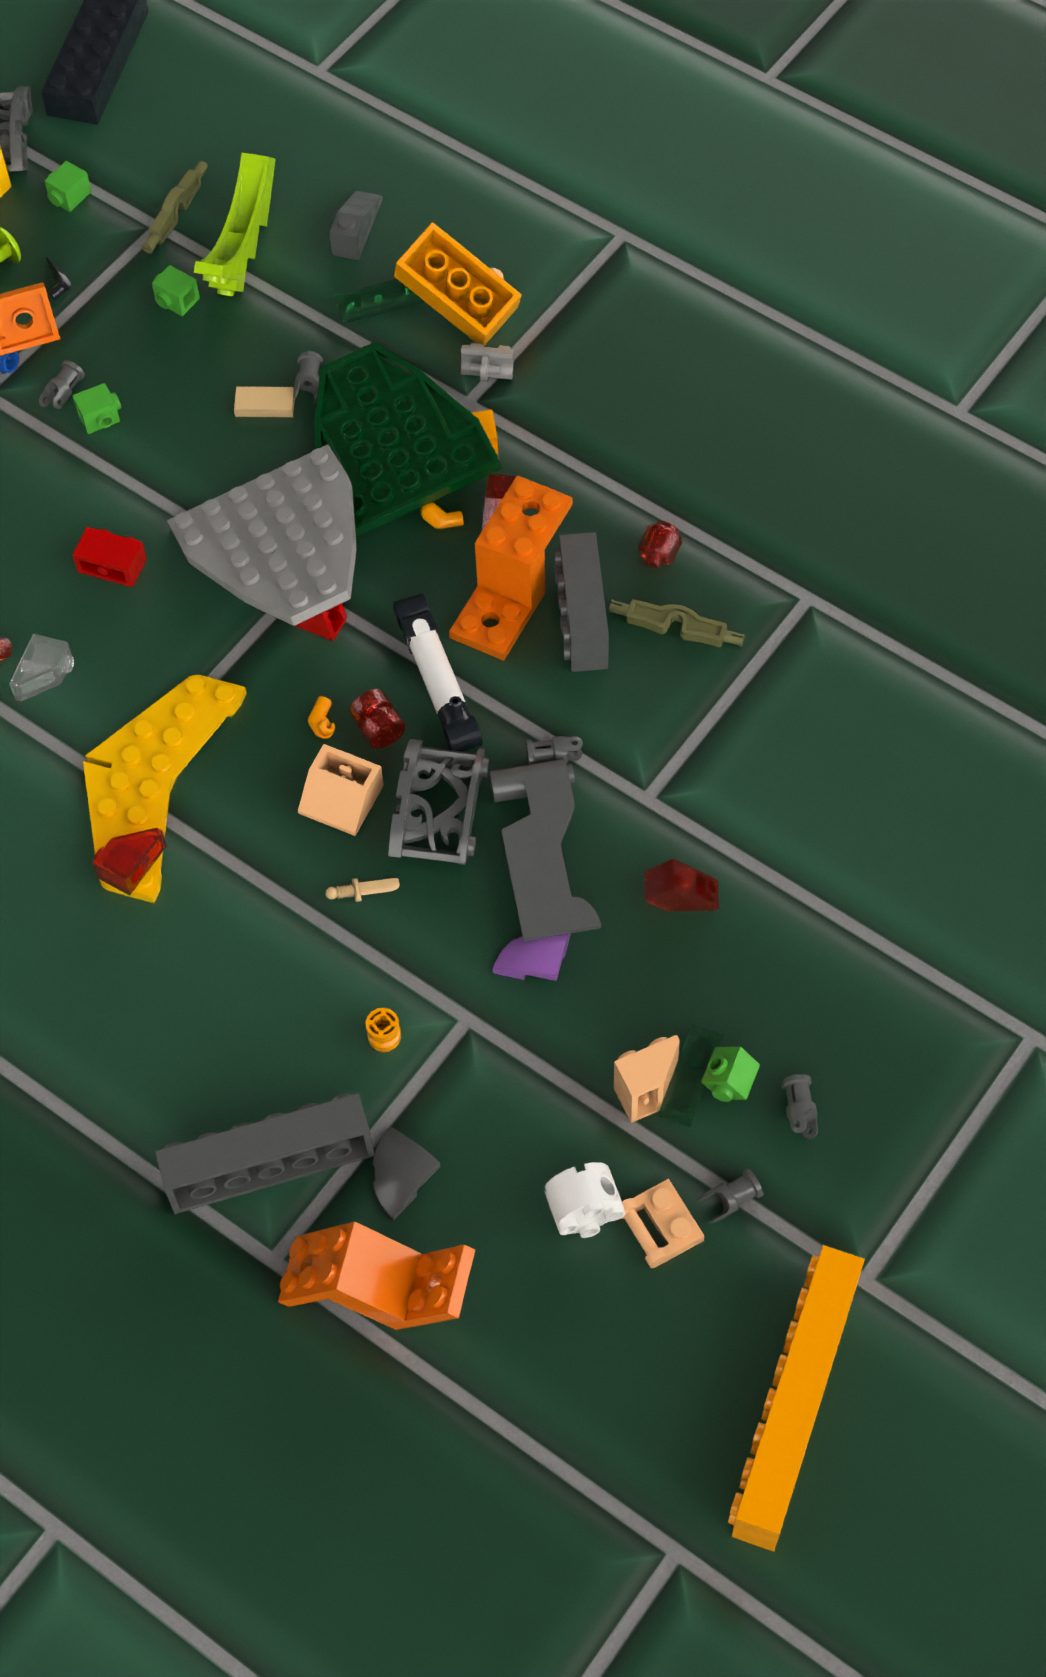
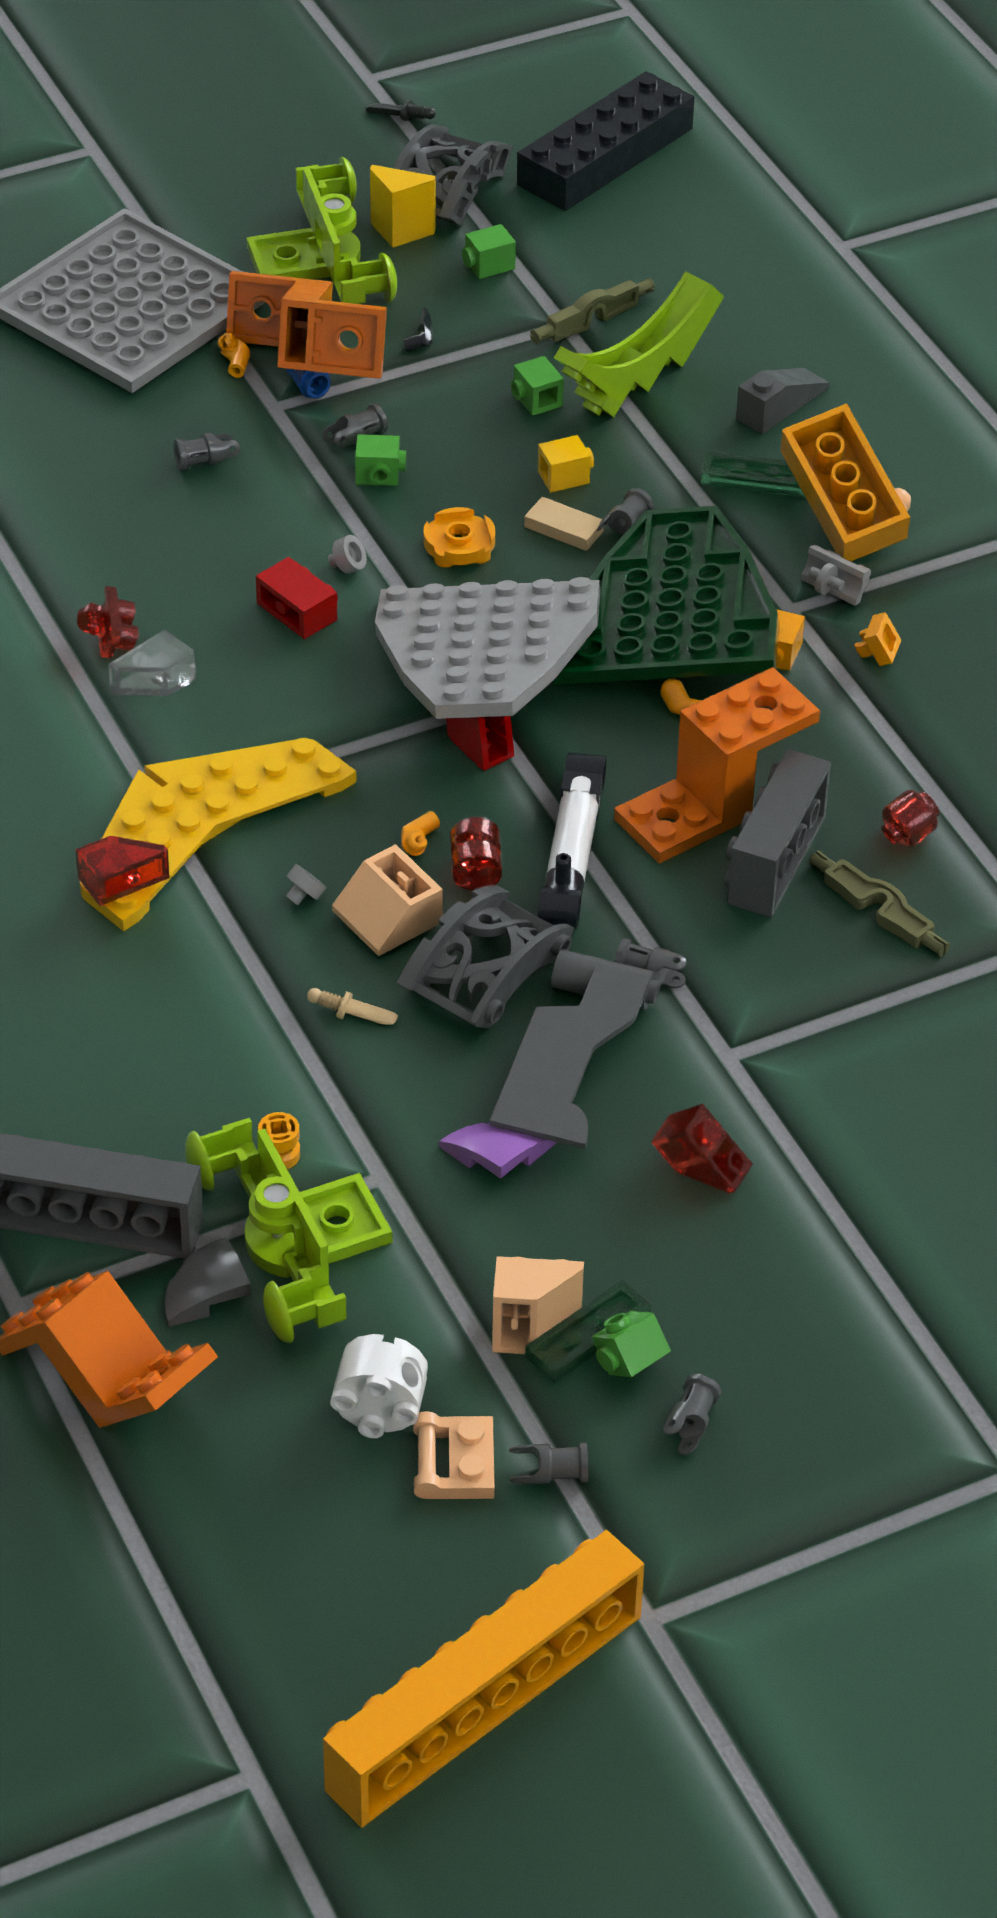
camera: 25 degrees right, 15 degrees down
none -> lime piece [185,1118,393,1343]
none -> light grey tile [286,864,327,905]
none -> light grey tile [328,535,367,574]
none -> light orange plate [423,507,495,568]
none -> yellow brick [538,435,594,493]
none -> light orange tile [854,612,901,666]

